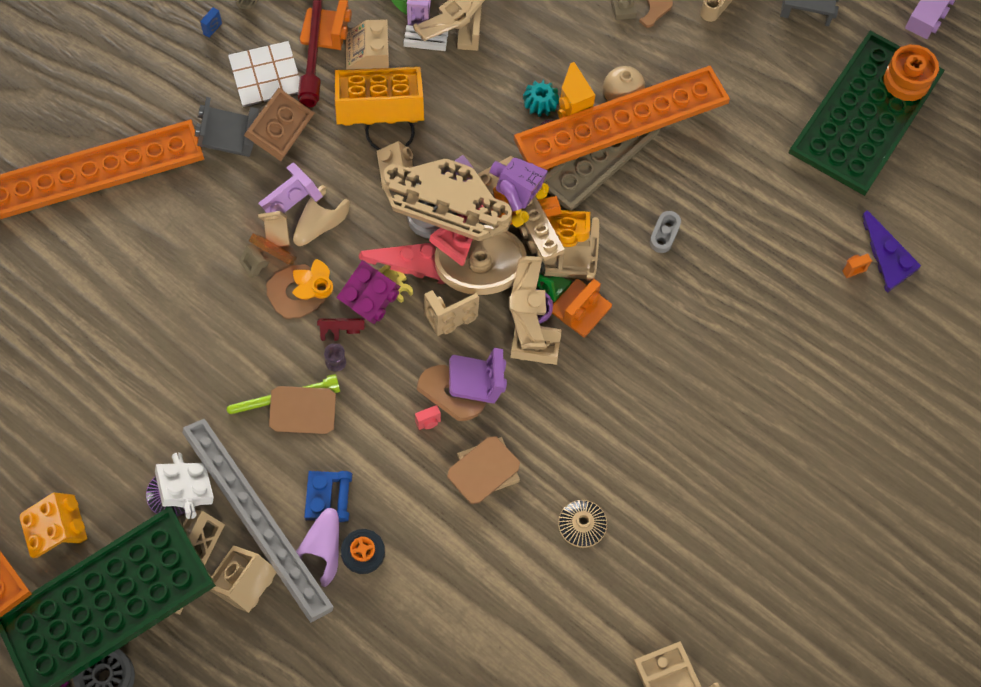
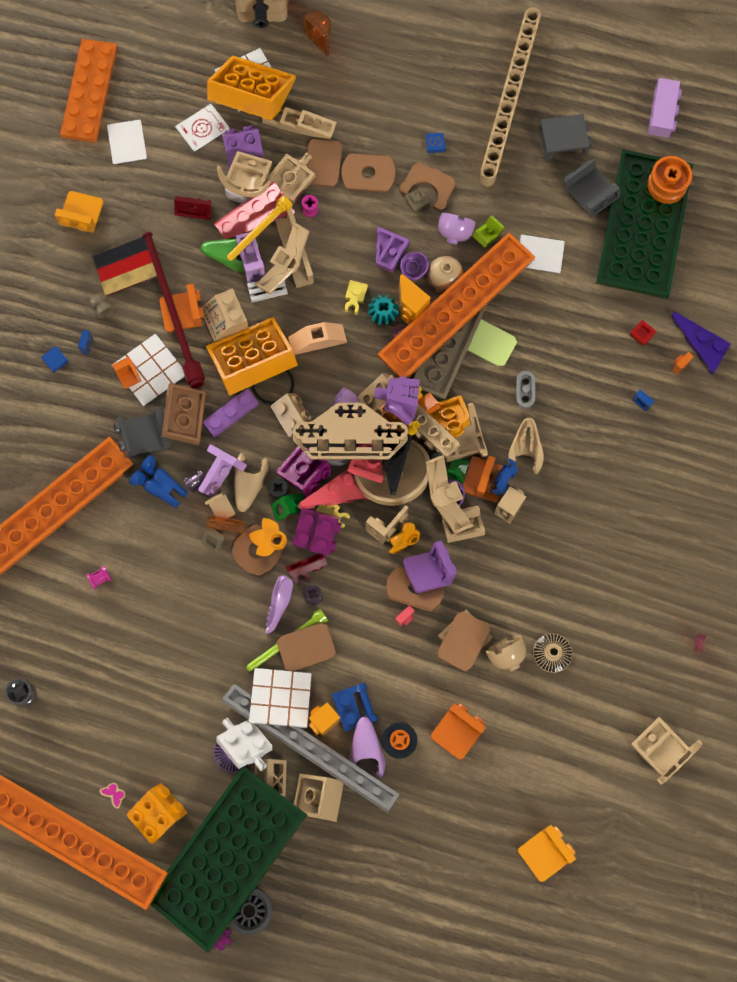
camera: 20 degrees left, 10 degrees up
none -> blue tile [41,346,68,373]
none -> dark pink bush [86,565,112,590]
none -> dark pink sticker [100,783,125,809]
none -> orange panel [112,357,142,389]
none -> blue piece [129,455,188,508]
none -> clear purple bush [183,468,205,493]
none -> medium lavender plate [202,388,259,438]
none -> white piece [249,668,311,728]
none -> lavender animal [265,575,293,634]
none -> pearl dark grey wheel [269,478,288,500]
none -> green bracket [271,494,304,522]
none -> magenta plate [276,446,332,497]
none -> light nougat slope [288,322,347,355]
none -> light orange brick [309,702,340,737]
none -> light yellow plate [345,280,368,315]
none -> medium lavender wing [376,227,410,273]
none -> black wing [376,427,413,496]
none -> light orange plate [389,522,420,554]
none -> medium lavender hair [400,251,429,280]
none -> orange bracket [430,703,486,760]
none -> lavender cylinder [438,213,476,245]
none -> yellowish green piece [468,319,517,366]
none -> lime bracket [472,216,504,248]
none -> tan cylinder [486,635,527,671]
none -> blue plate [491,458,519,496]
none -> tan brick [494,487,526,524]
none -> tan animal [508,418,544,474]
none -> white sticker [520,235,565,273]
none -> dark grey panel [564,158,621,218]
none -> red plate [629,320,657,347]
none -> blue tile [632,389,654,412]
none -> clear pink tile [694,633,706,653]

